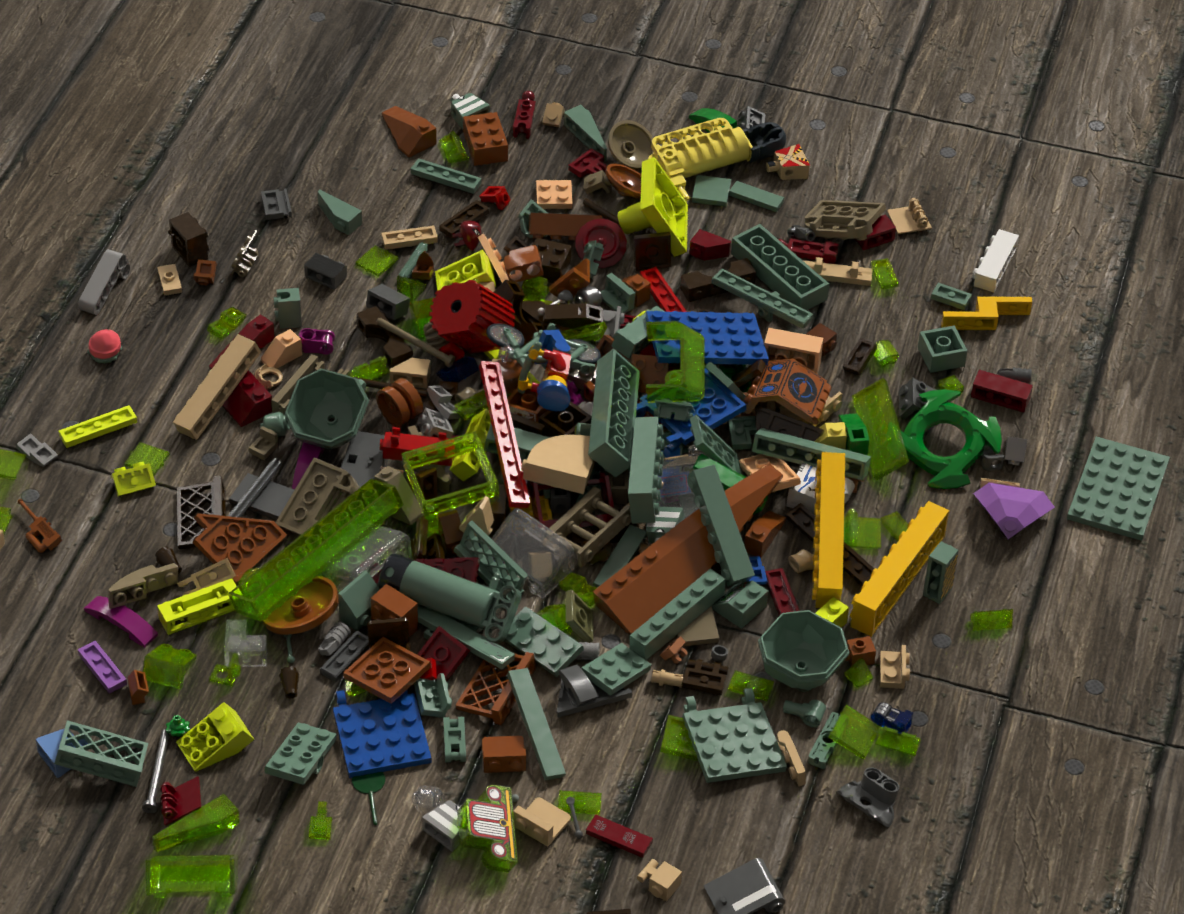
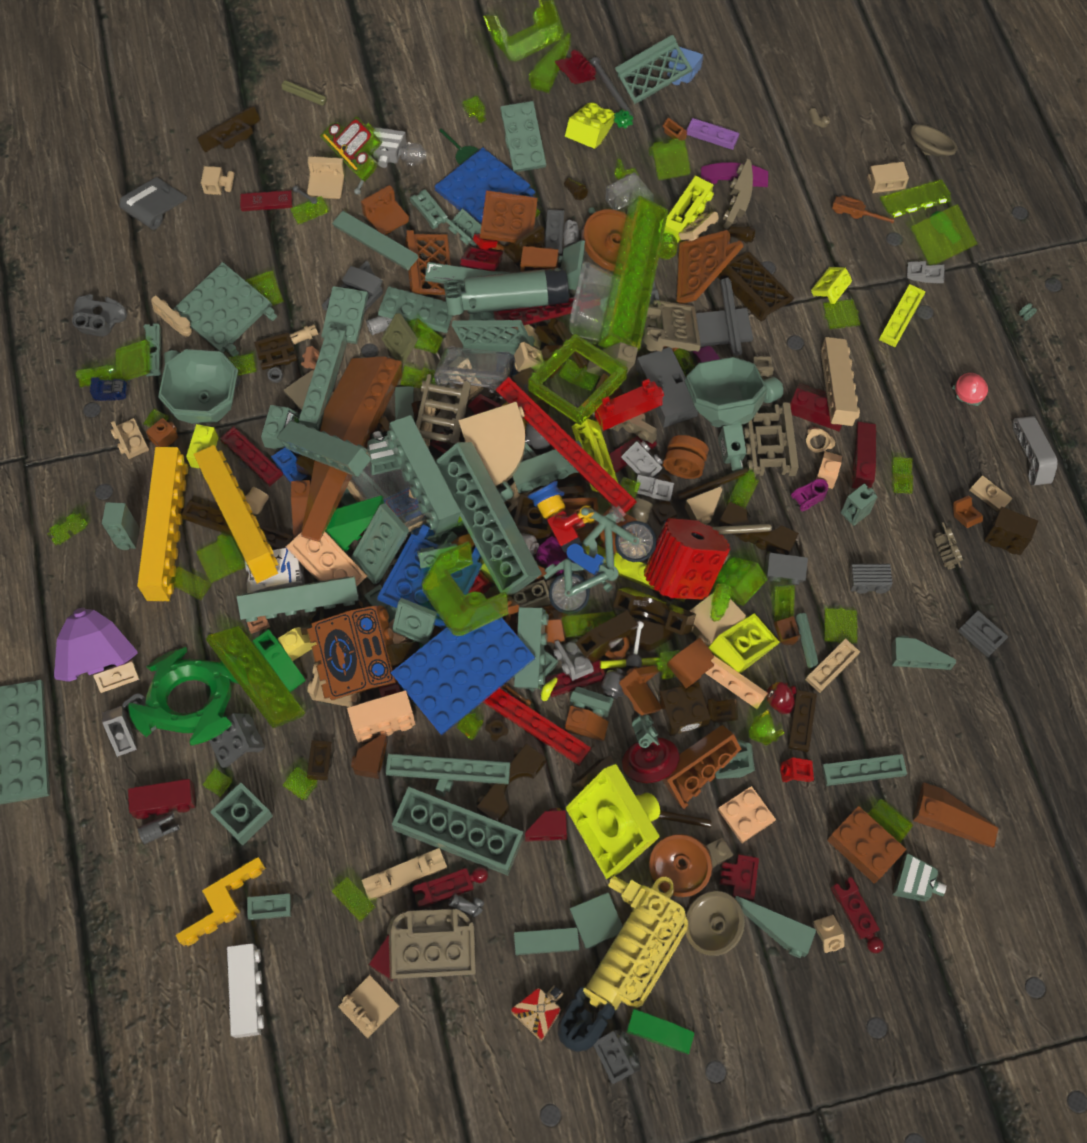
camera: 150 degrees right, 20 degrees up
none -> clear neon green helmet [749,709,784,745]

